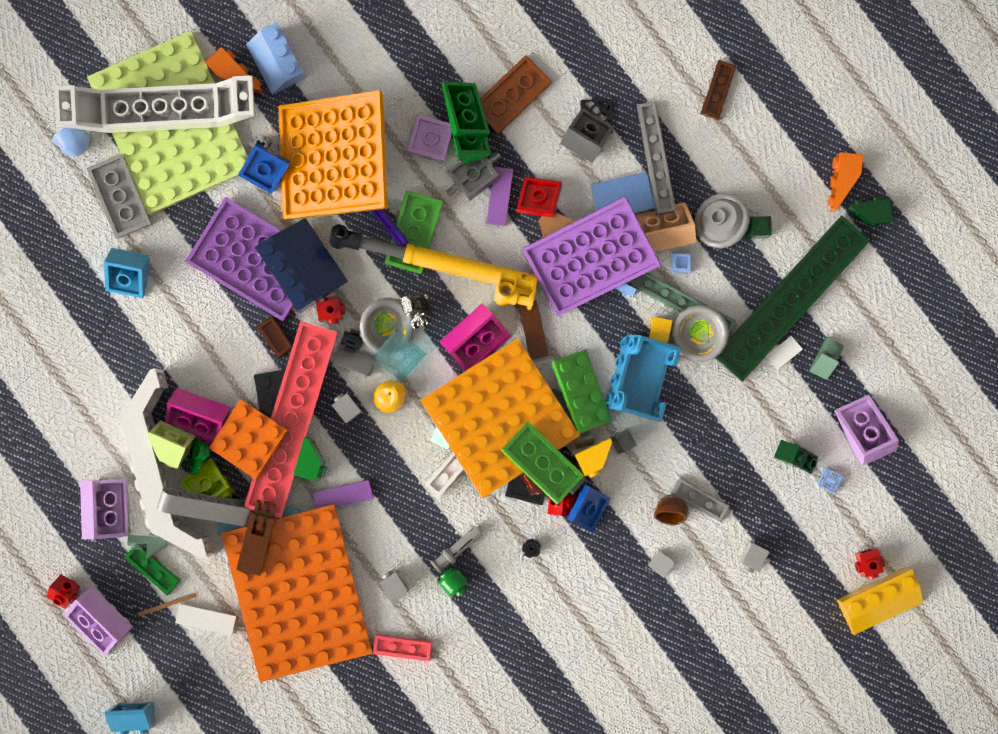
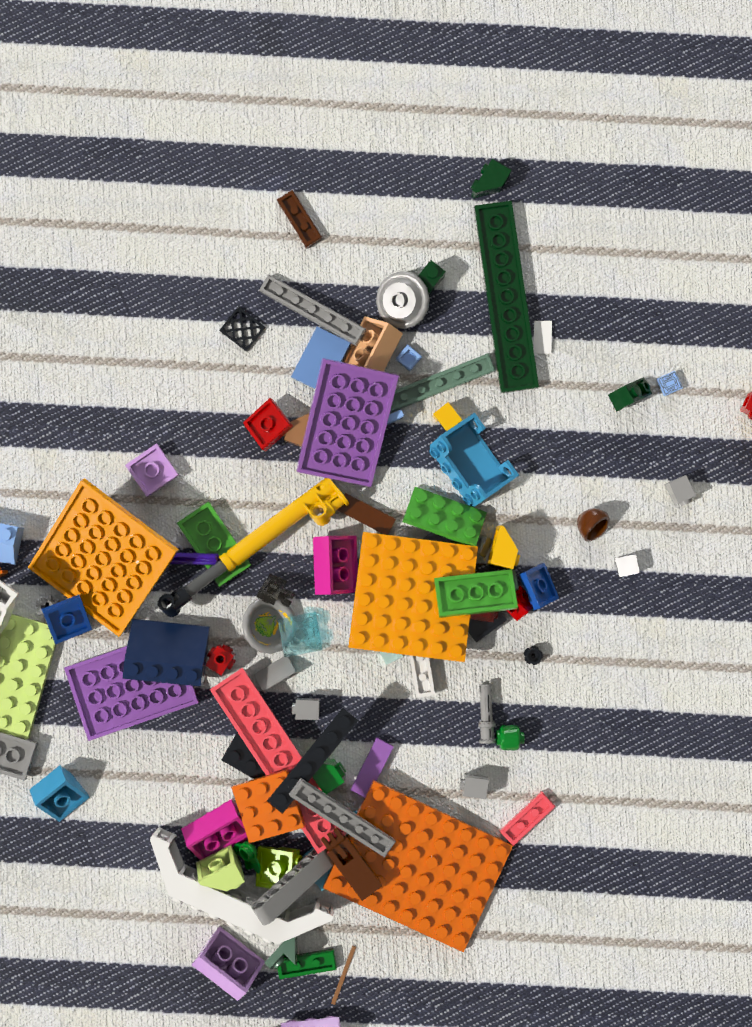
camera: 45 degrees left, 0 degrees up
white tile [175,603,237,635] -> none
reddish brown tile [256,316,293,358] -> none
black gear [341,328,363,353] -> none
yellow hair [373,380,407,414] -> none
green slope [441,82,491,165] -> none
flat silver plate [445,151,501,201] -> none
dark orange tile [480,55,552,135] -> none
medium lavender tile [487,167,513,226] -> none
dark grey slope [560,108,614,163] -> none
dark grey brick [609,428,637,454] -> none
light grey tile [670,477,730,523] -> none
light grey piece [671,305,729,362] -> none
sand green slope [809,337,844,380] -> none
orange slope [828,152,863,212] -> none
lavender slope [835,395,899,466] -> none
none -> black plate [267,707,358,814]
none -> light grey tile [289,778,396,857]

